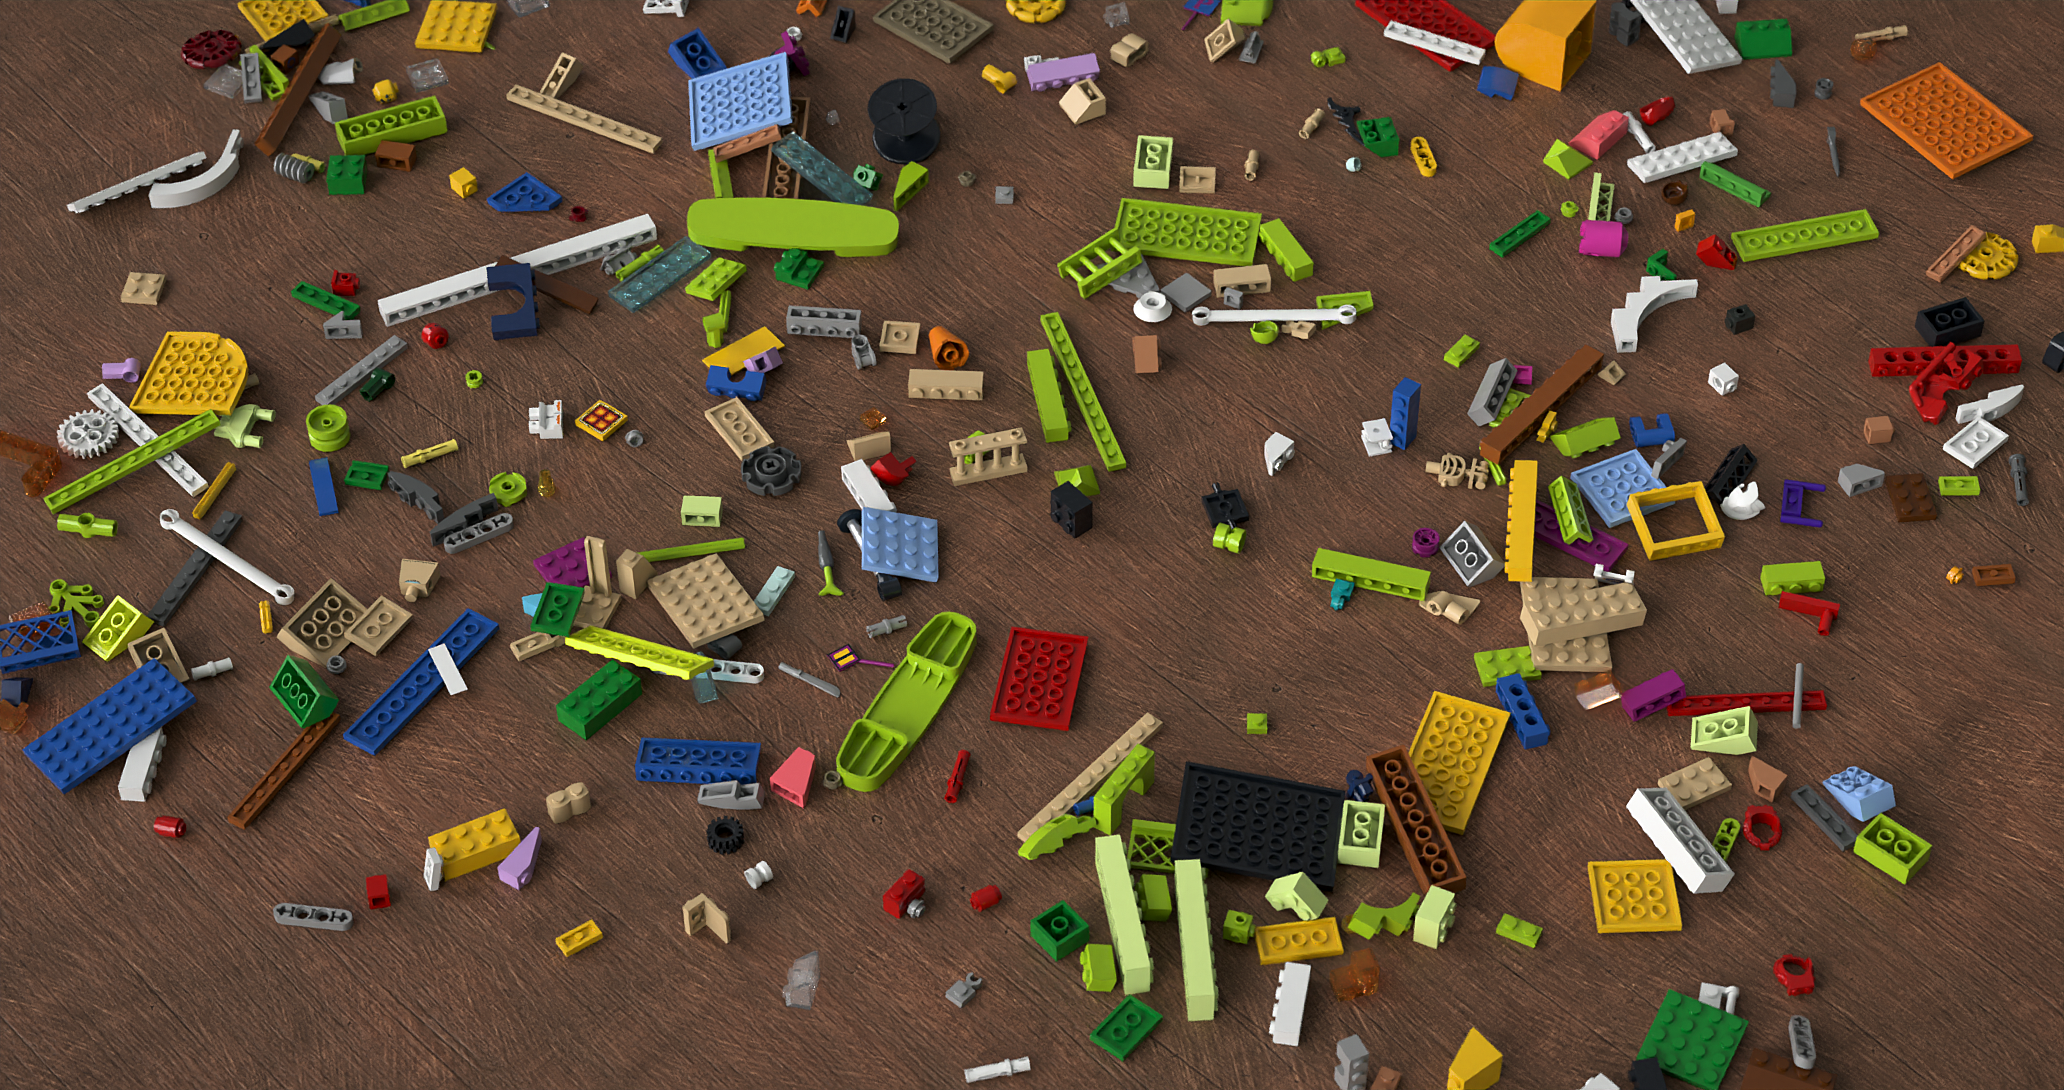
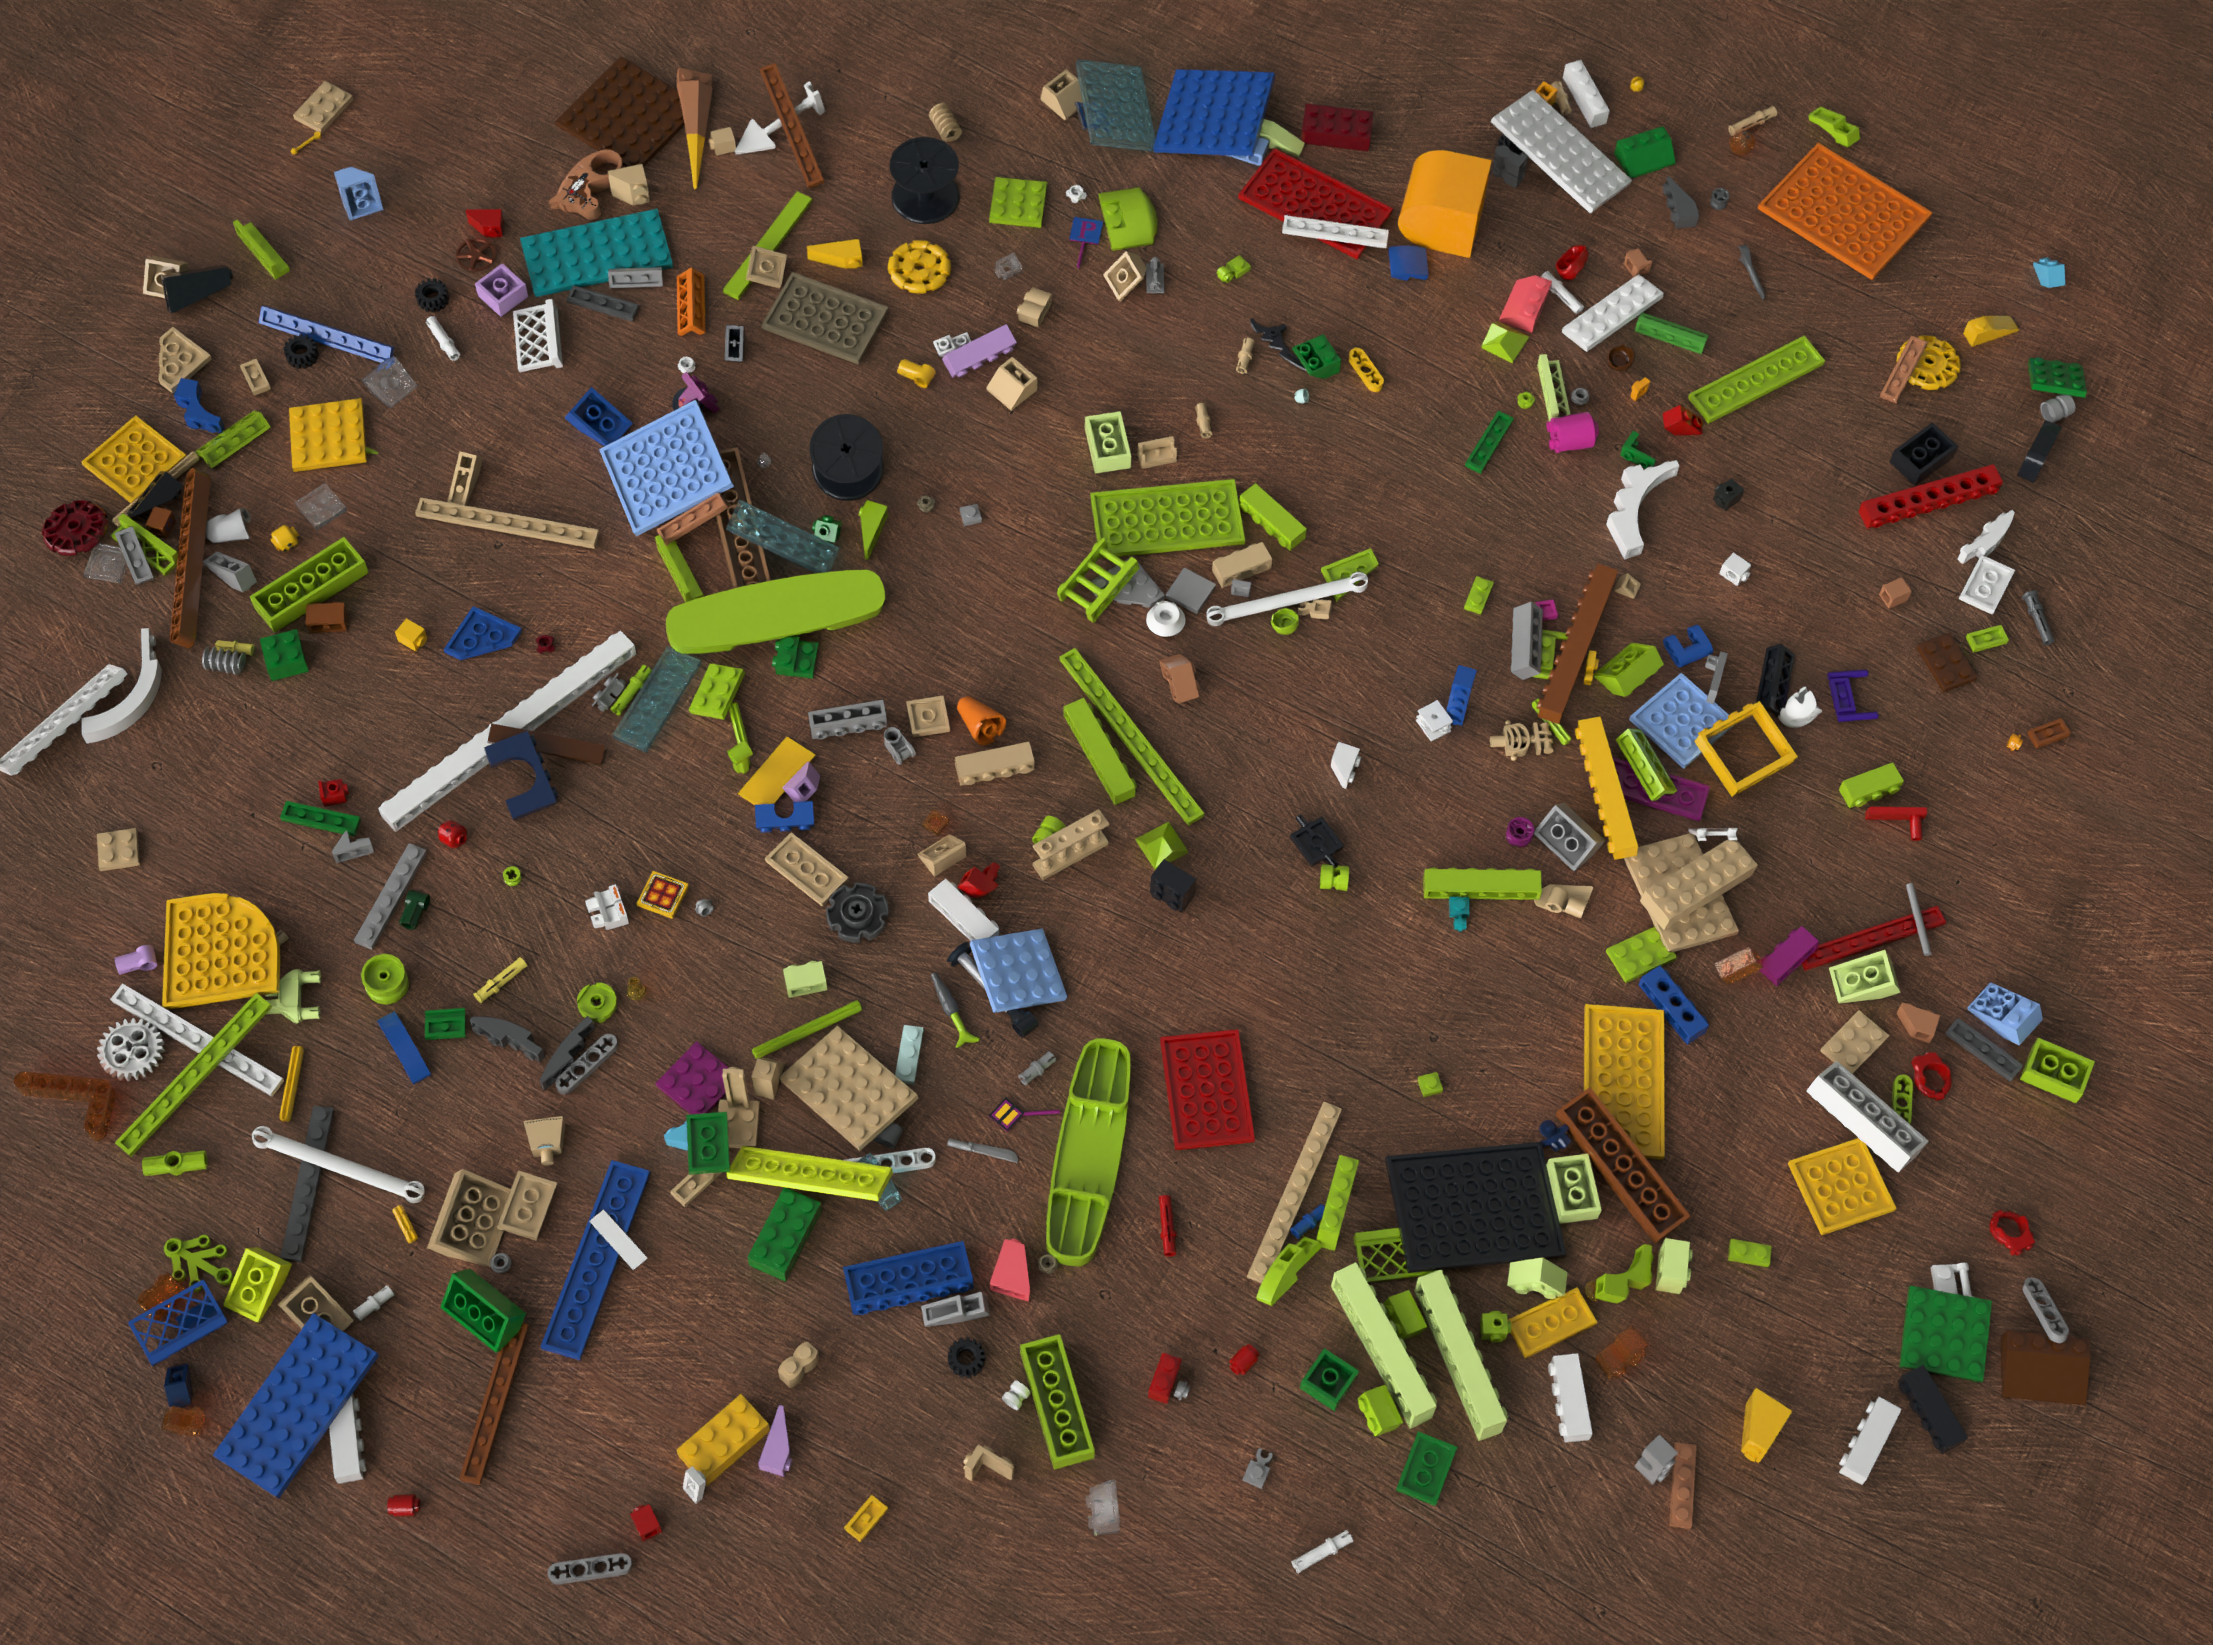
camera: 20 degrees left, 15 degrees up
light grey slope [1838,464,1885,497] -> none
red piece [1909,342,1984,425] -> none
none -> lime brick [1020,1334,1095,1470]
none -> lime slope [1809,106,1860,147]

